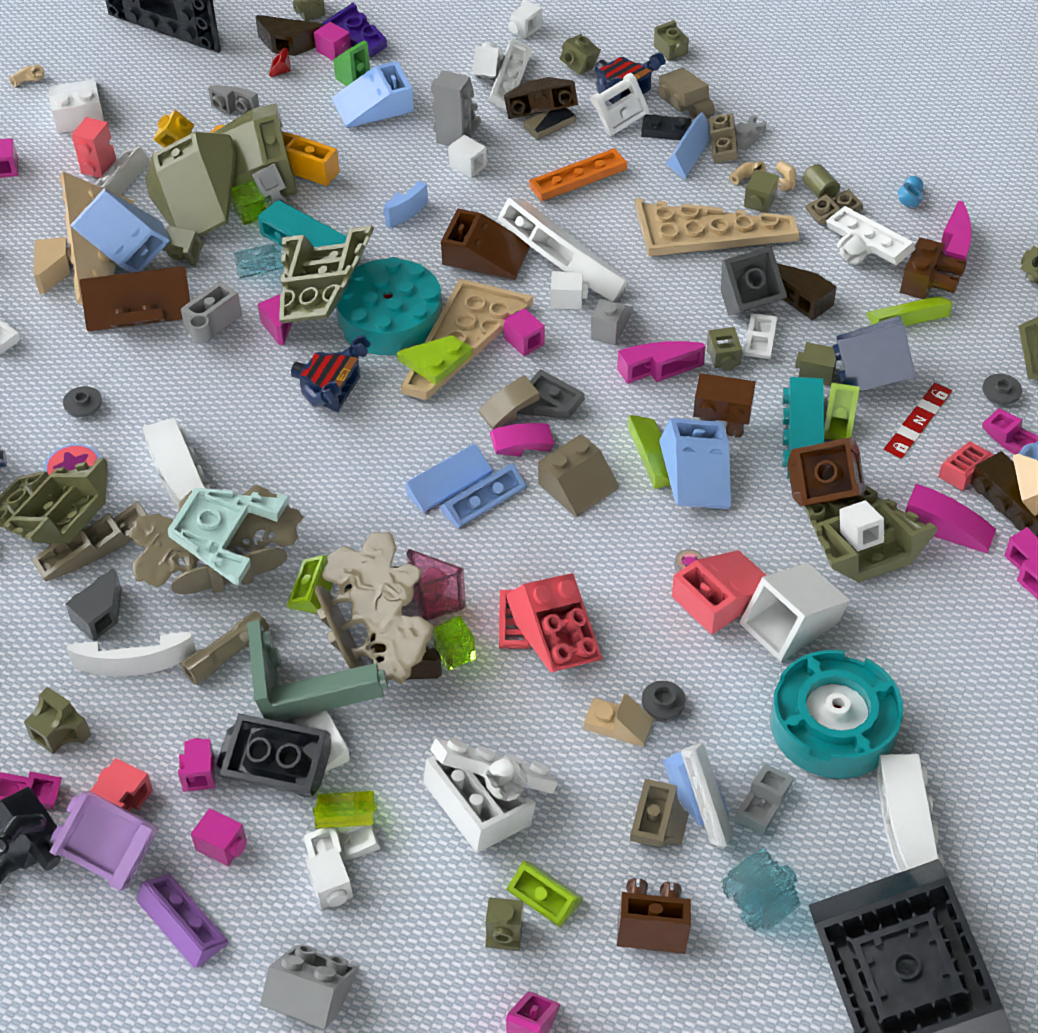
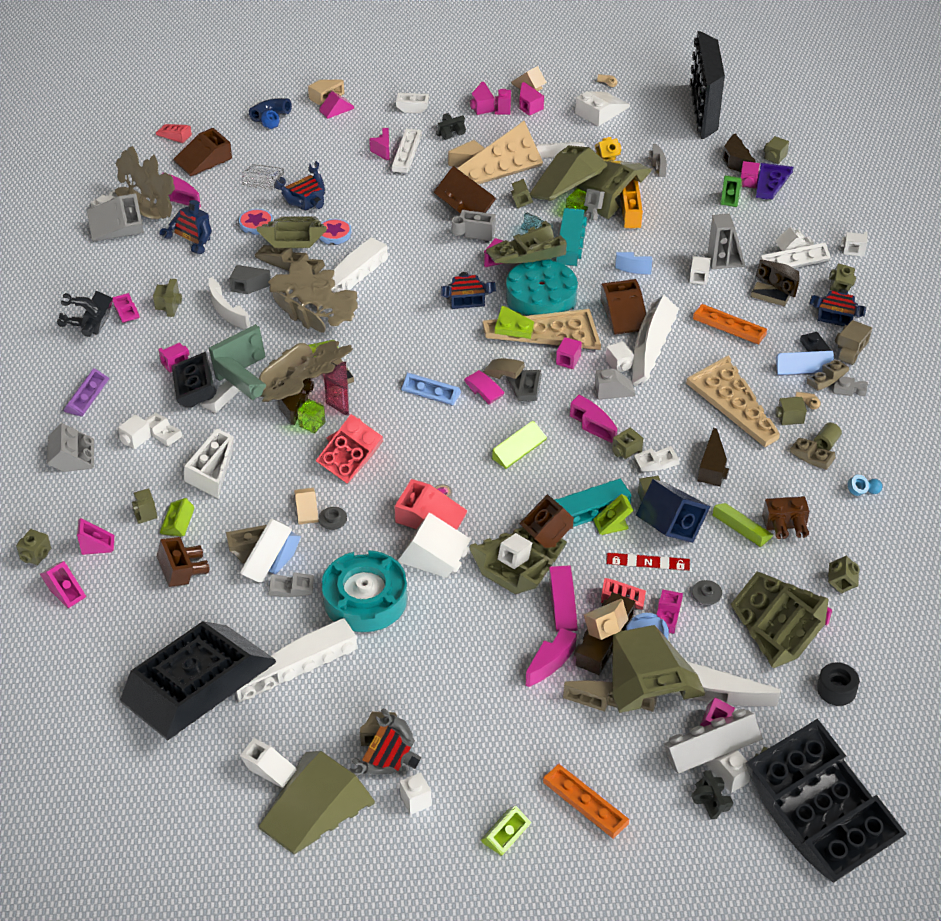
camera: 60 degrees right, 5 degrees down
lavender panel [50,791,160,891] -> none
dark grey piece [63,386,102,417] -> none
light blue slope [71,189,171,273] -> none
coral brick [72,117,116,178] -> none
coral brick [90,758,153,812] -> none
light aqua wing [168,488,288,586] -> none
dark tan axle [180,611,269,685] -> none
dark pink brick [191,808,247,867] -> none
red slope [269,47,291,77] -> none
clear neon green piece [313,790,377,829] -> none
light blue slope [332,61,414,128] -> none
light blue slope [406,444,493,513] -> none
white plate [430,738,558,801] -> none
dark tan slope [538,434,619,517] -> none
white plate [590,73,650,136] -> none
olive brick [654,20,689,61] -> none
light blue slope [659,418,731,509] -> none
reddish brown brick [693,373,756,438] -> none
dark grey slope [721,246,787,316] -> none
clear light blue brick [721,848,801,931] -> none
tan arm [776,161,796,192] -> none
white plate [826,206,915,265] -> none
dark pink slope [941,200,972,260] -> none

